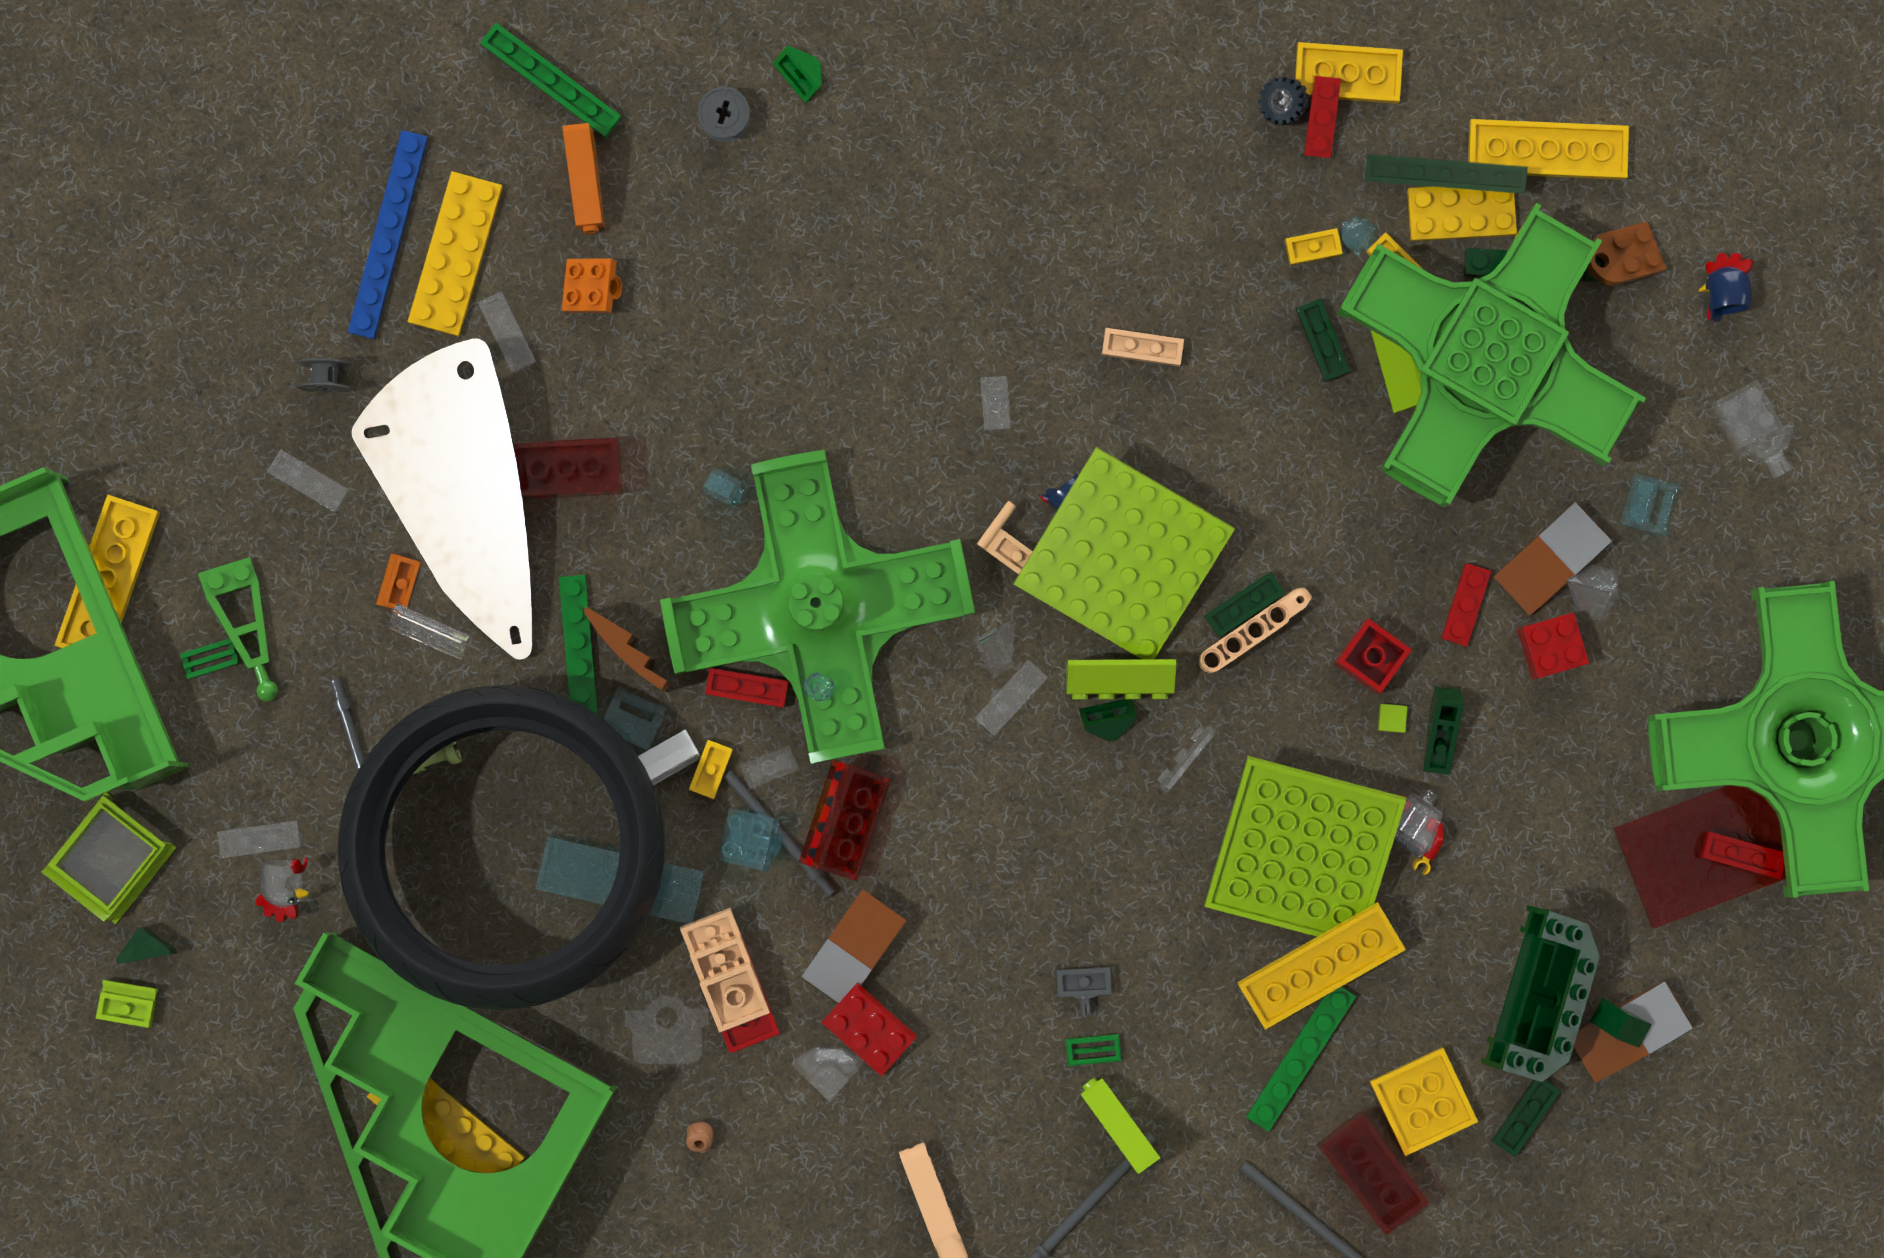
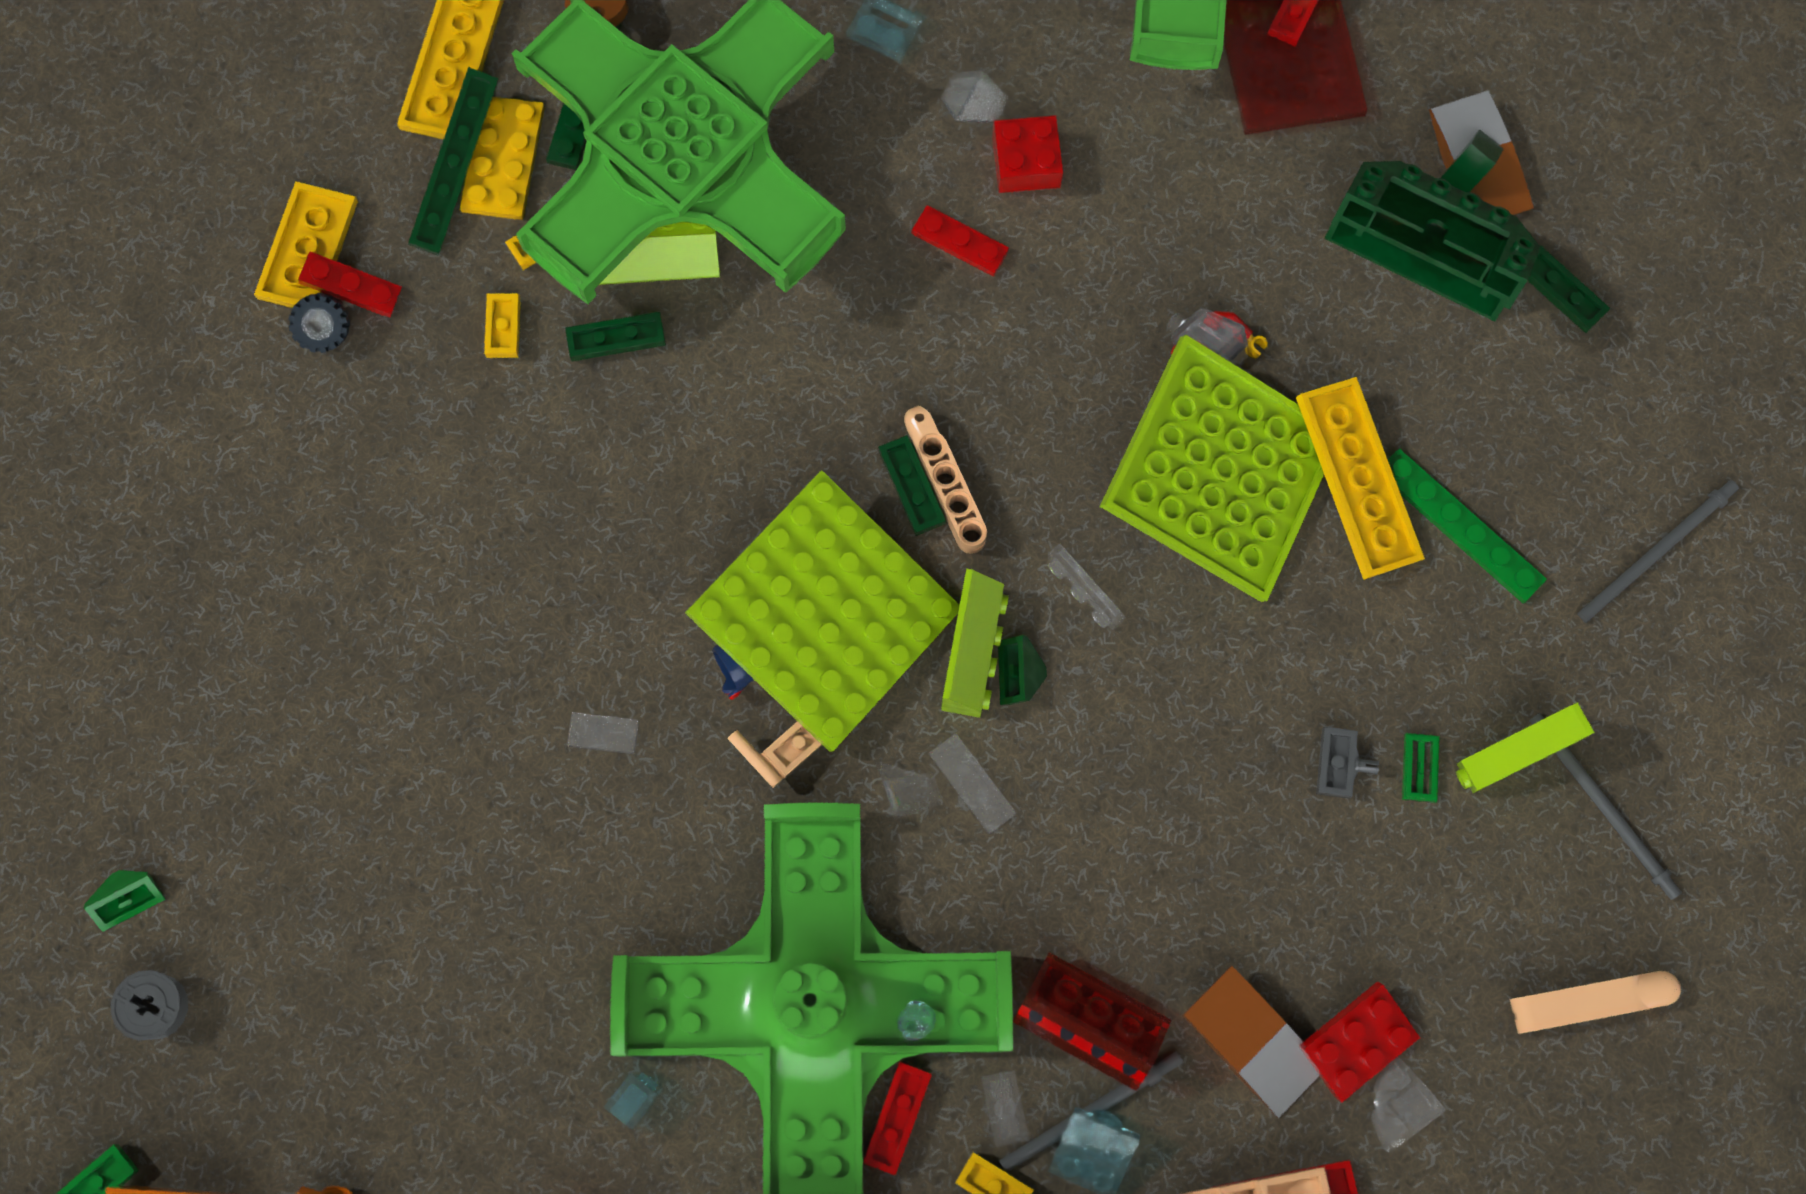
camera: 80 degrees left, 10 degrees down
light nougat plate [1102,328,1184,367] -> none
clear red brick [1316,1112,1429,1235] -> none
red brick [1333,618,1412,695] -> none
clear light blue piece [1341,216,1377,255] -> none
yellow plate [1369,1047,1478,1156] -> none
lime tile [1378,704,1407,733] -> none
dark green slope [1423,686,1464,775] -> none
slope [1493,501,1612,615] -> none

